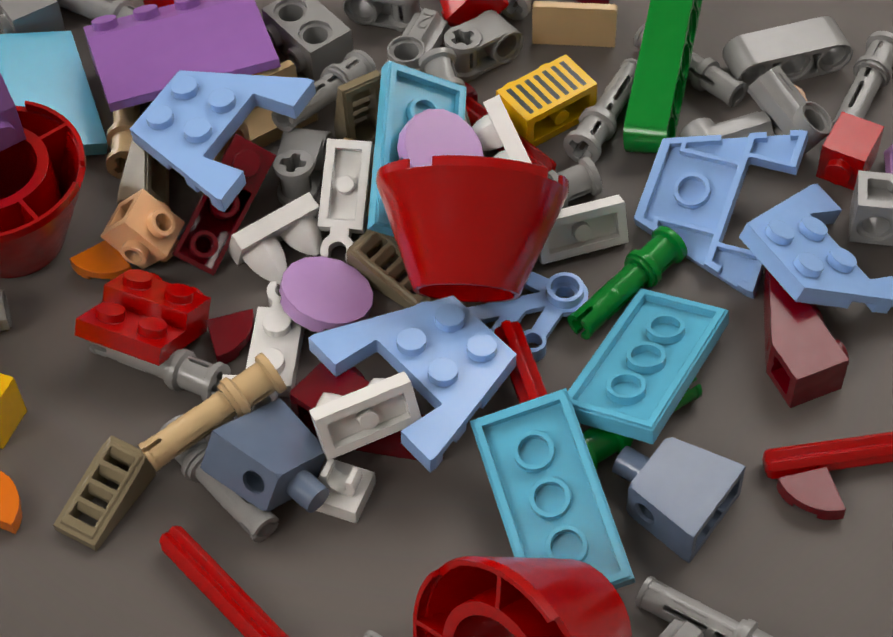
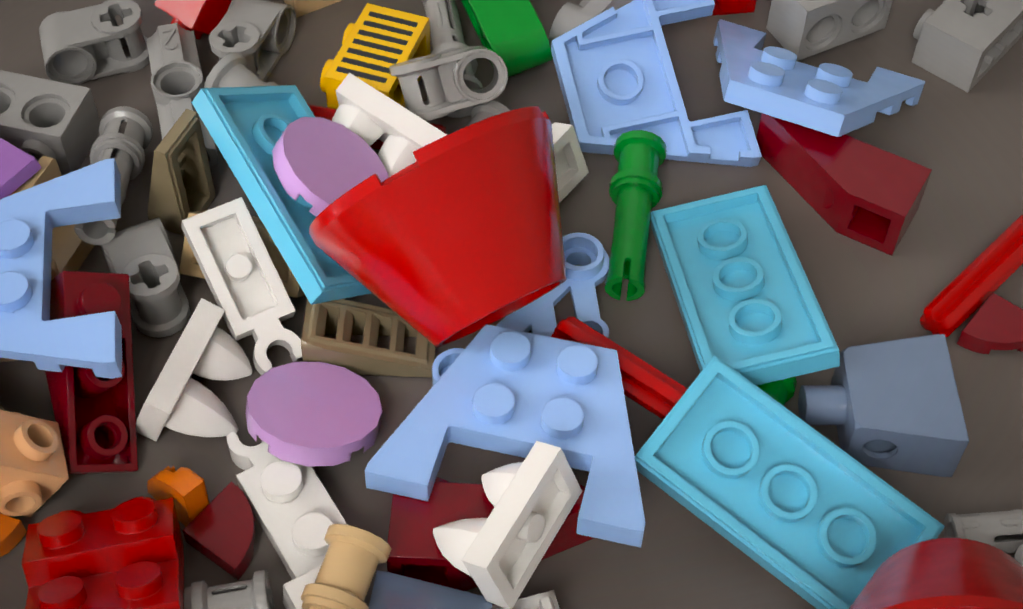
camera: 40 degrees left, 0 degrees up
none -> orange tile [147,466,209,527]
none -> light grey piece [389,46,508,121]

